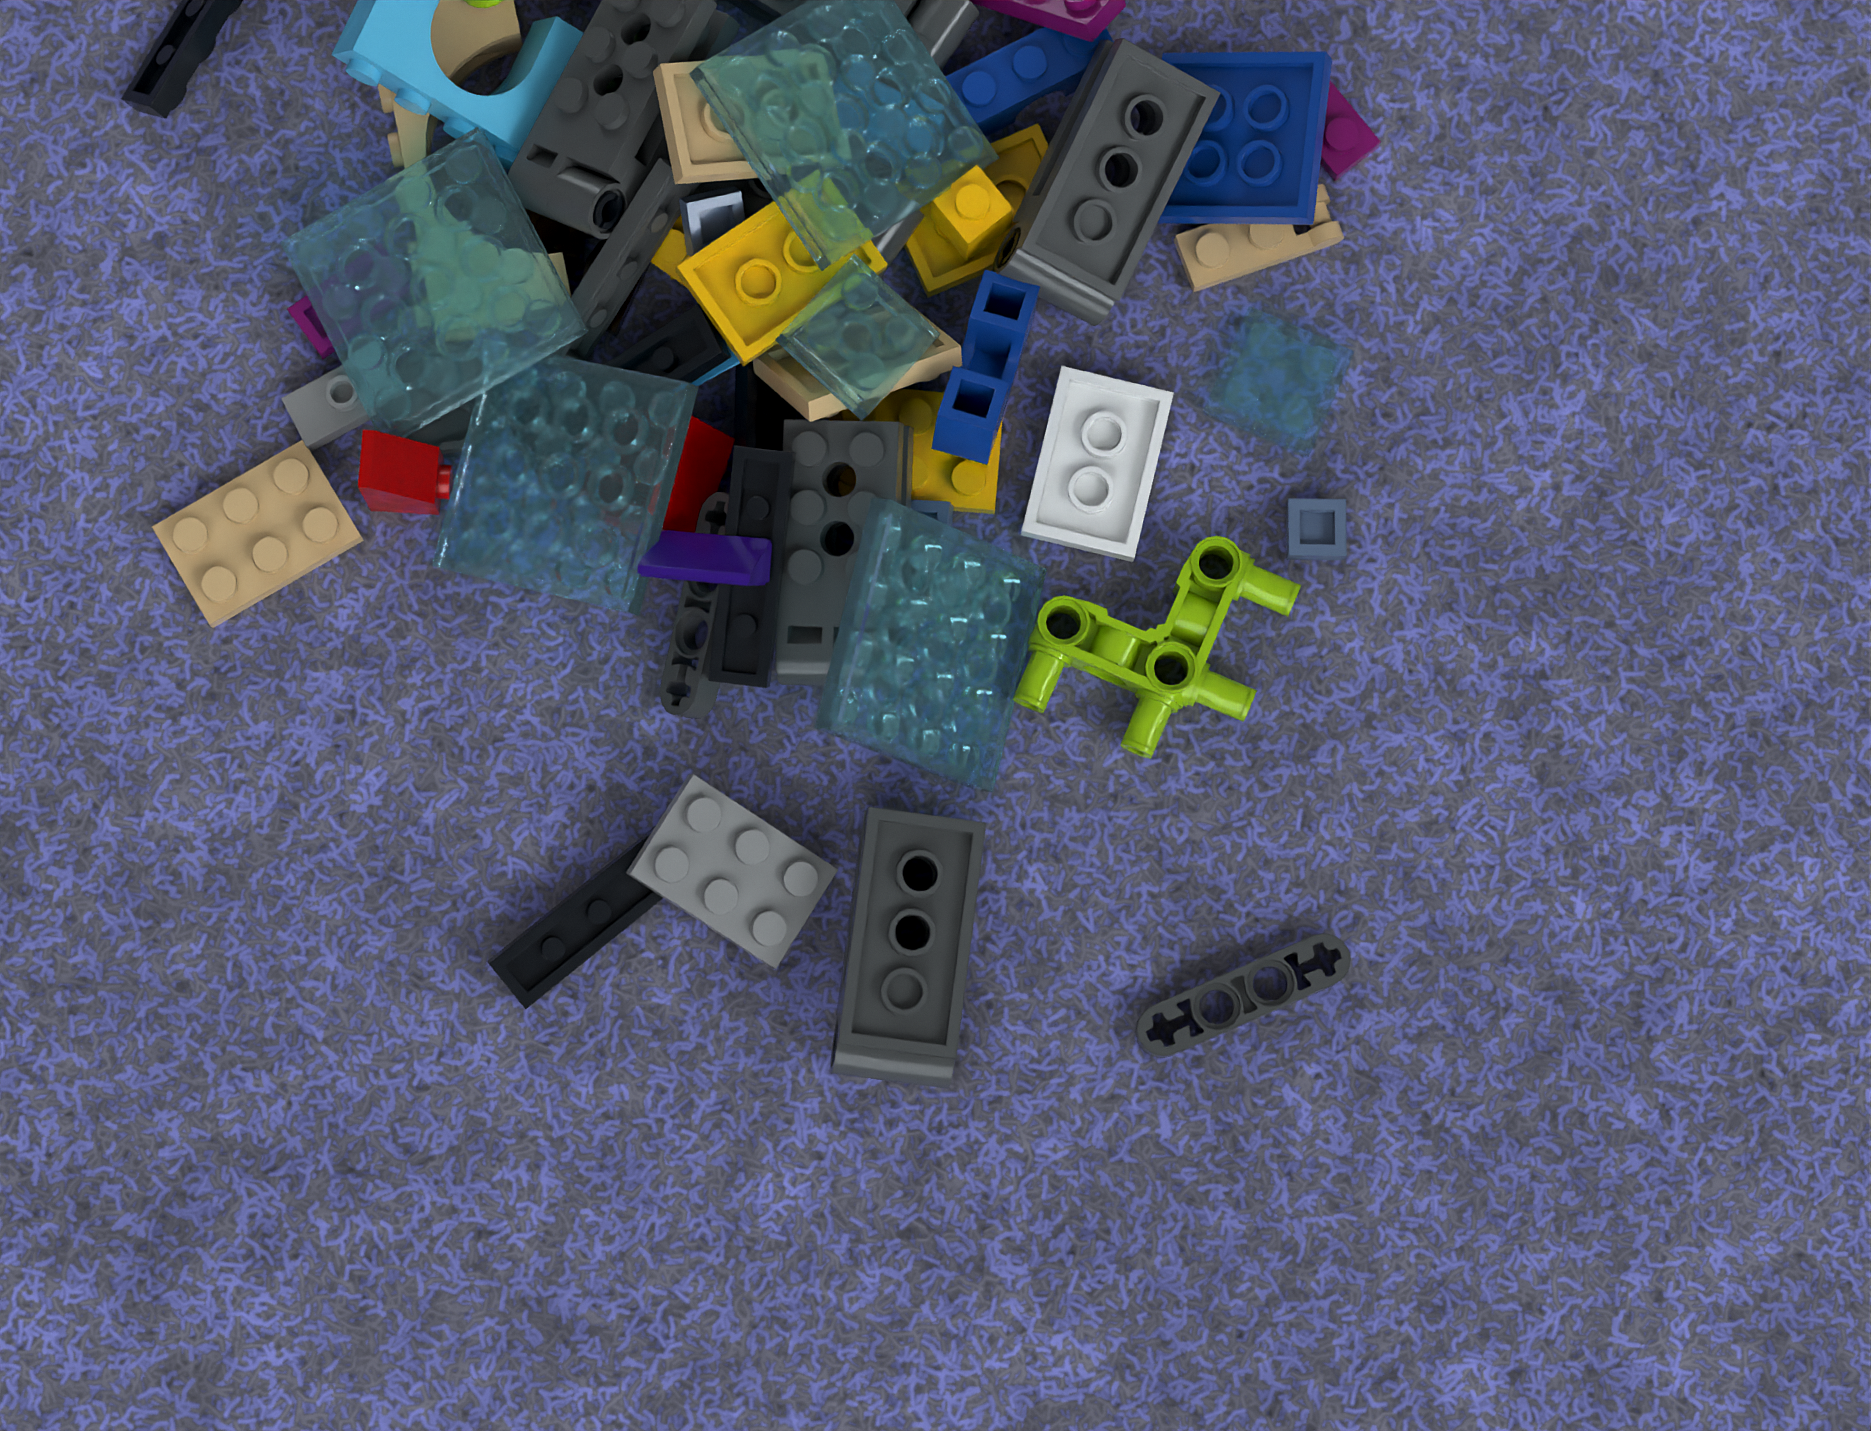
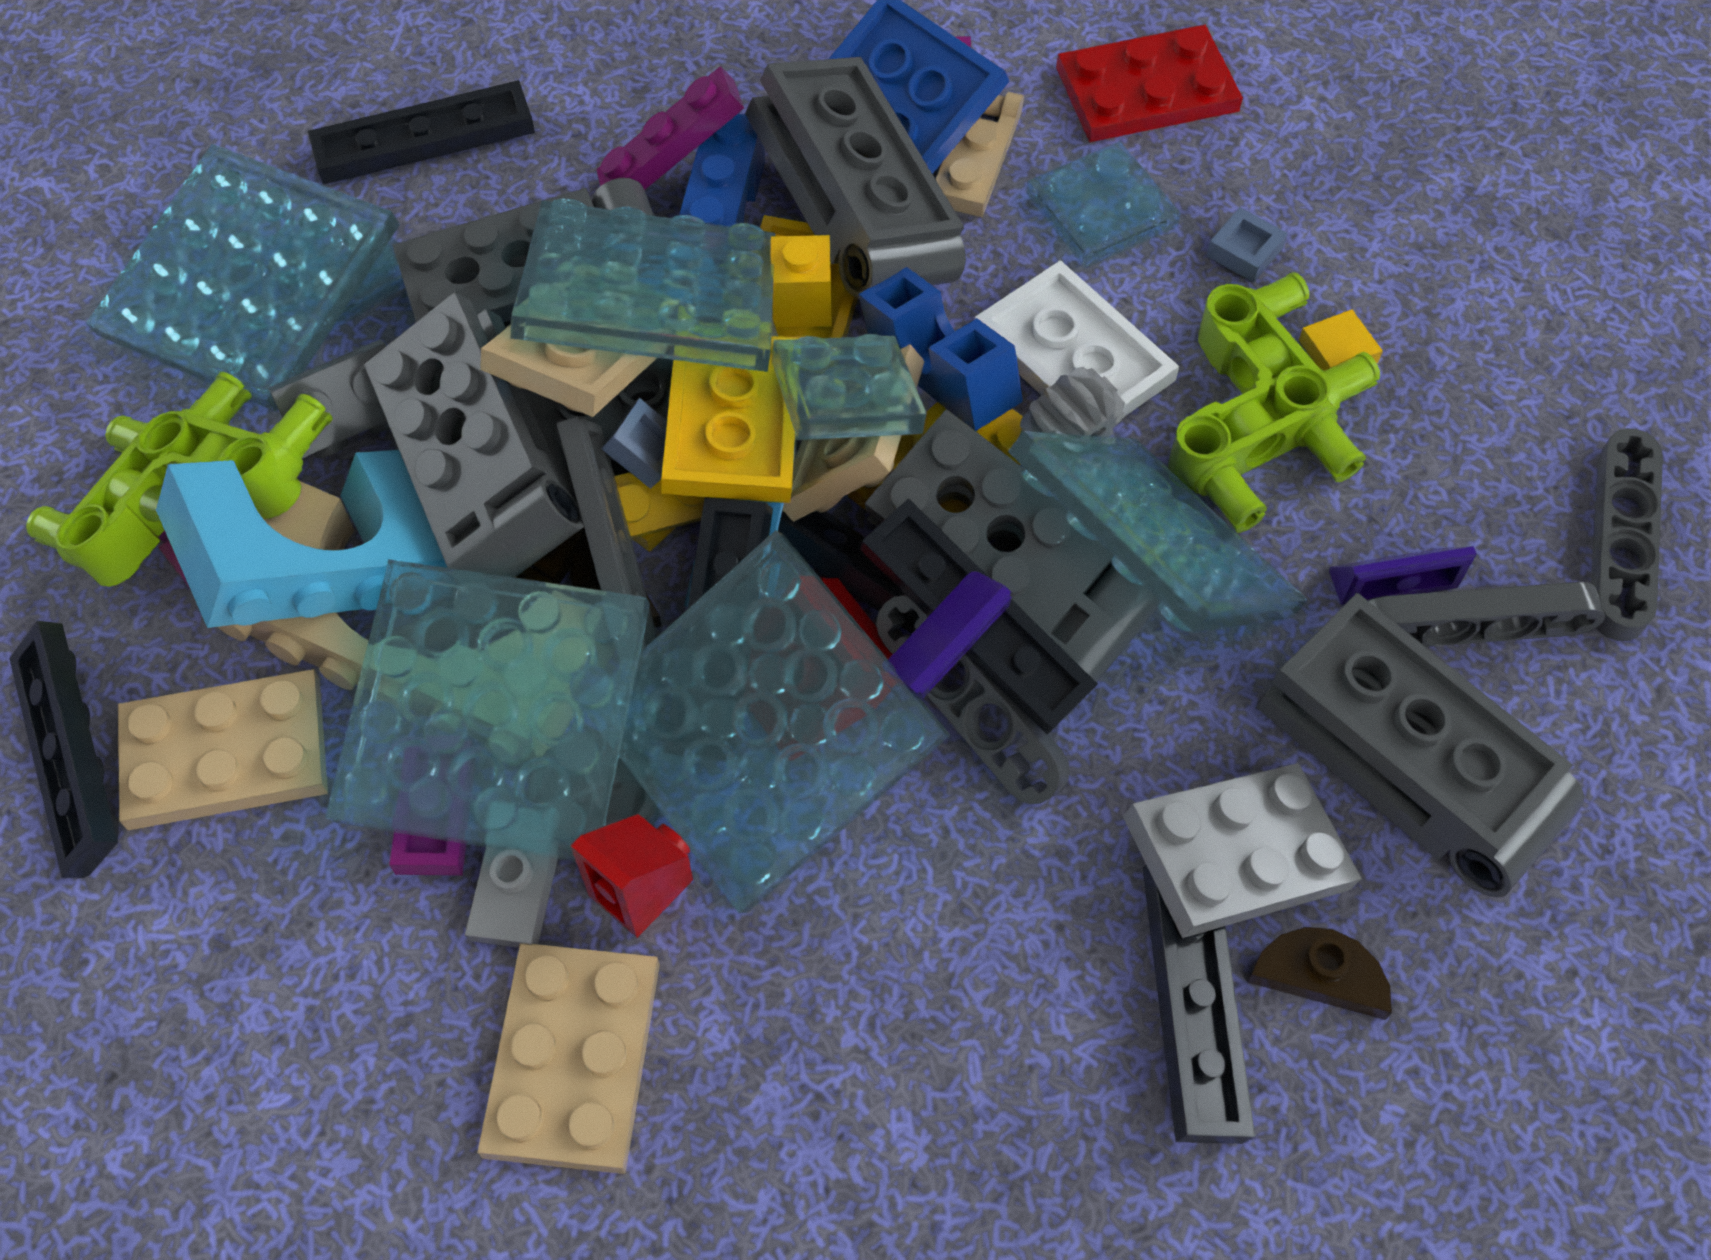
camera: 45 degrees left, 20 degrees down
none -> tan plate [118,669,328,830]
none -> light grey gear [1020,367,1125,470]
none -> red plate [1056,24,1243,143]
none -> dark brown plate [1248,927,1392,1020]
none -> yellow tile [1299,309,1383,371]
none -> dark purple slope [1329,546,1477,605]
none -> dark grey beam [1368,582,1605,647]

